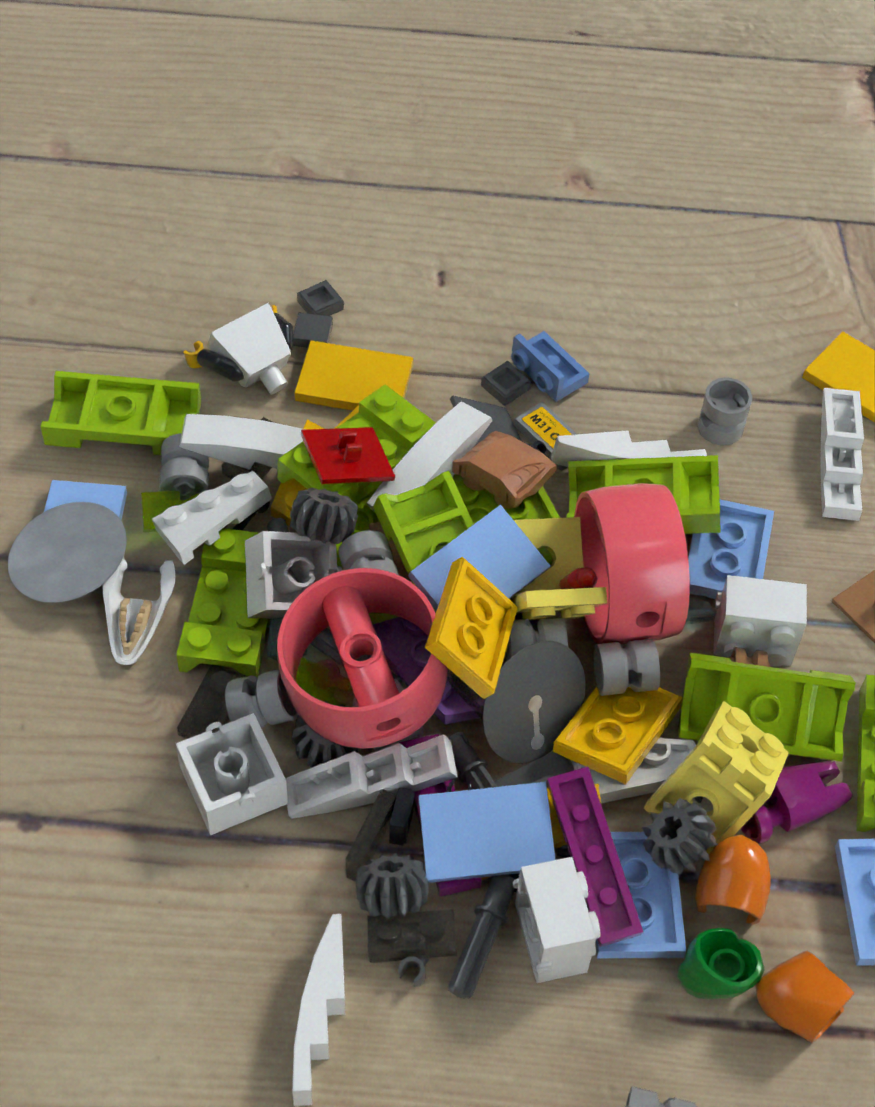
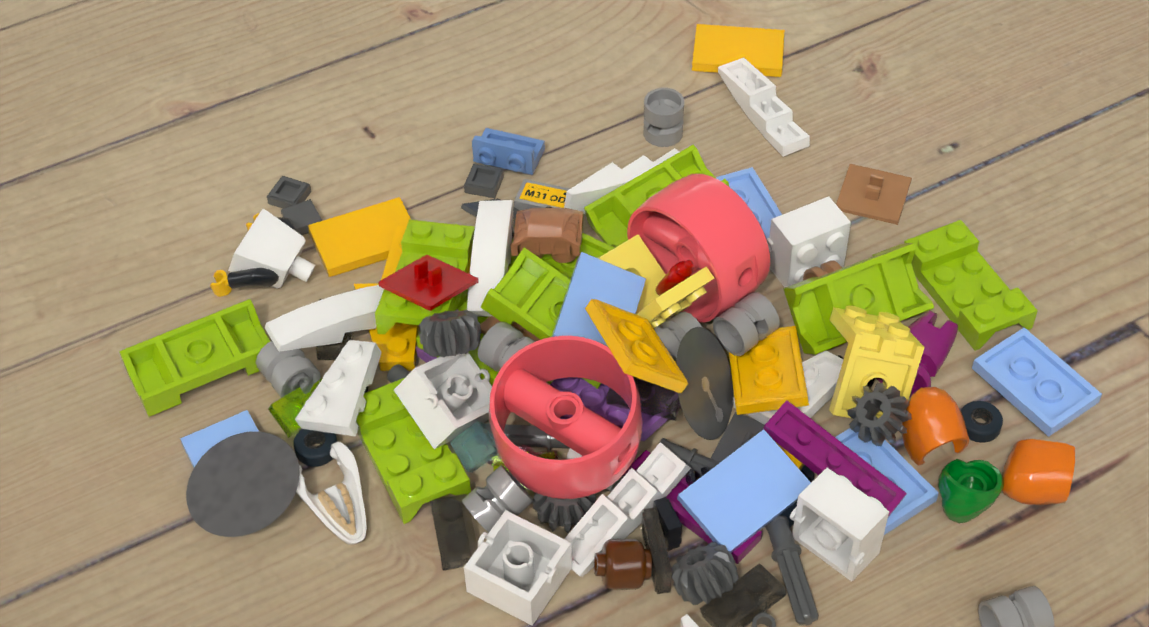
camera: 30 degrees left, 5 degrees down
none -> black wheel [293,429,337,467]
none -> reddish brown head [594,539,652,590]
none -> black wheel [961,401,1003,443]

